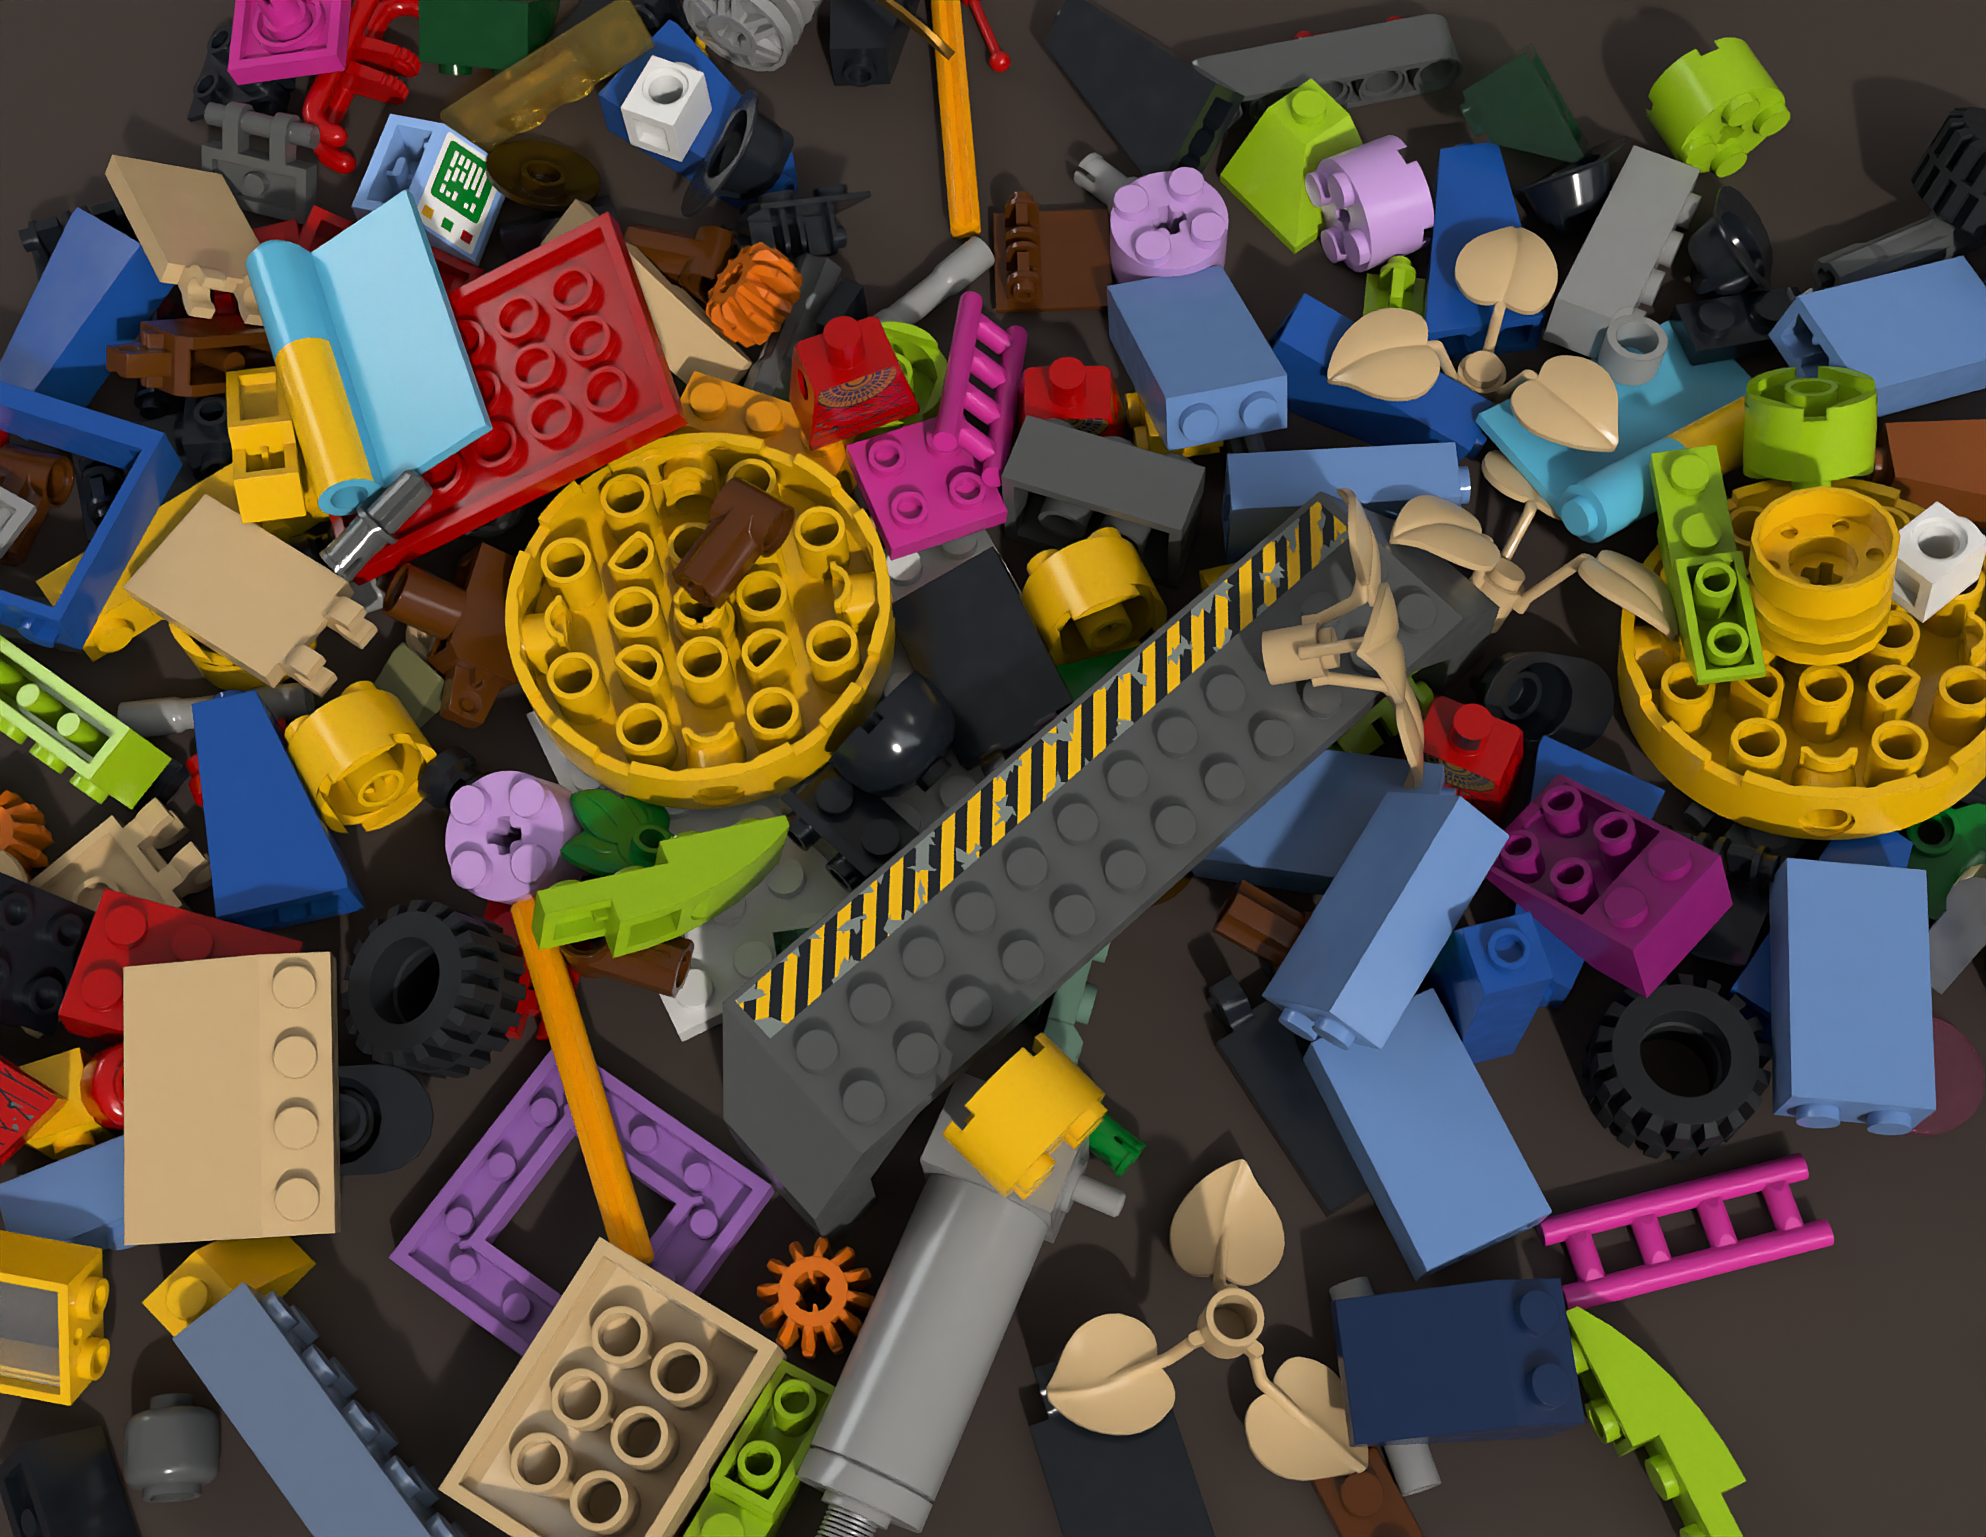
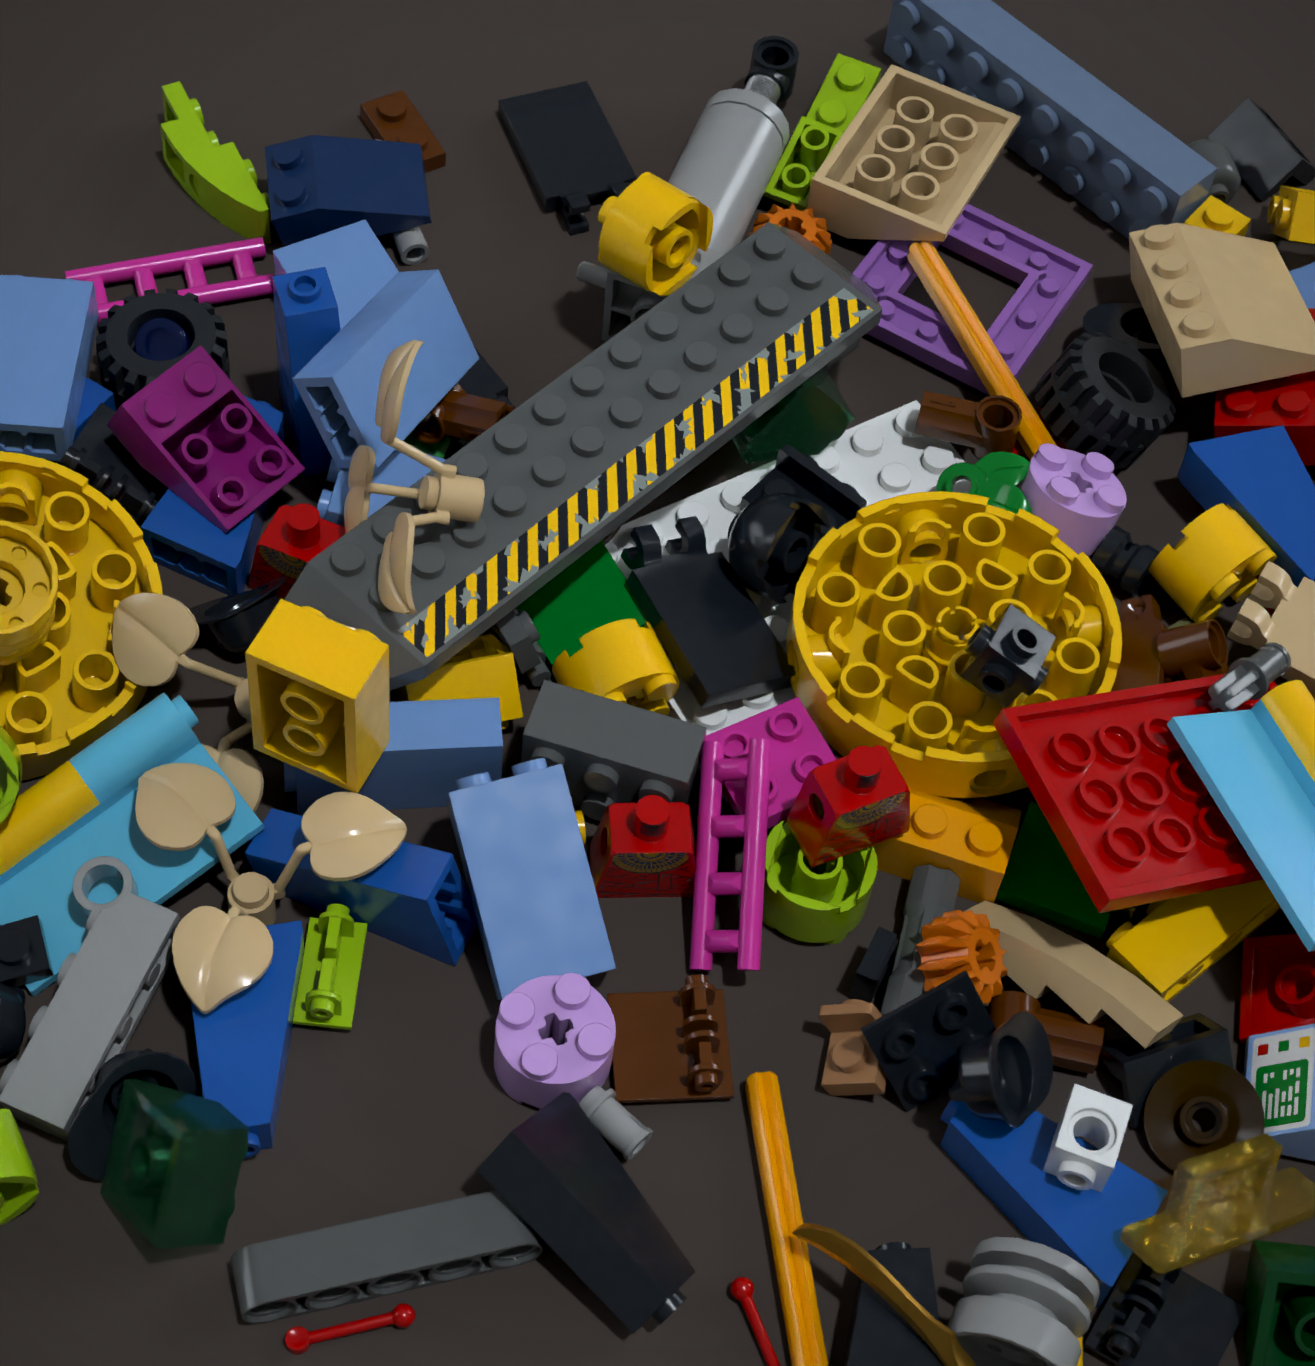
camera: 165 degrees right, 10 degrees down
lime slope [531,815,790,958] -> none
reddish brown piece [672,476,795,609] -> none
light grey piece [873,236,995,325] -> none
tan plant [1046,1159,1369,1481] -> none
green pin [1089,1100,1147,1178] -> none
lime slope [1220,78,1363,254] -> none
lavender brick [1305,135,1434,272] -> none
lime slope [1648,445,1766,685] -> none
none -> clear blue tile [135,318,190,361]
none -> yellow brick [245,599,390,794]
none -> medium nougat bracket [818,999,887,1096]
none -> black brick [960,604,1056,708]

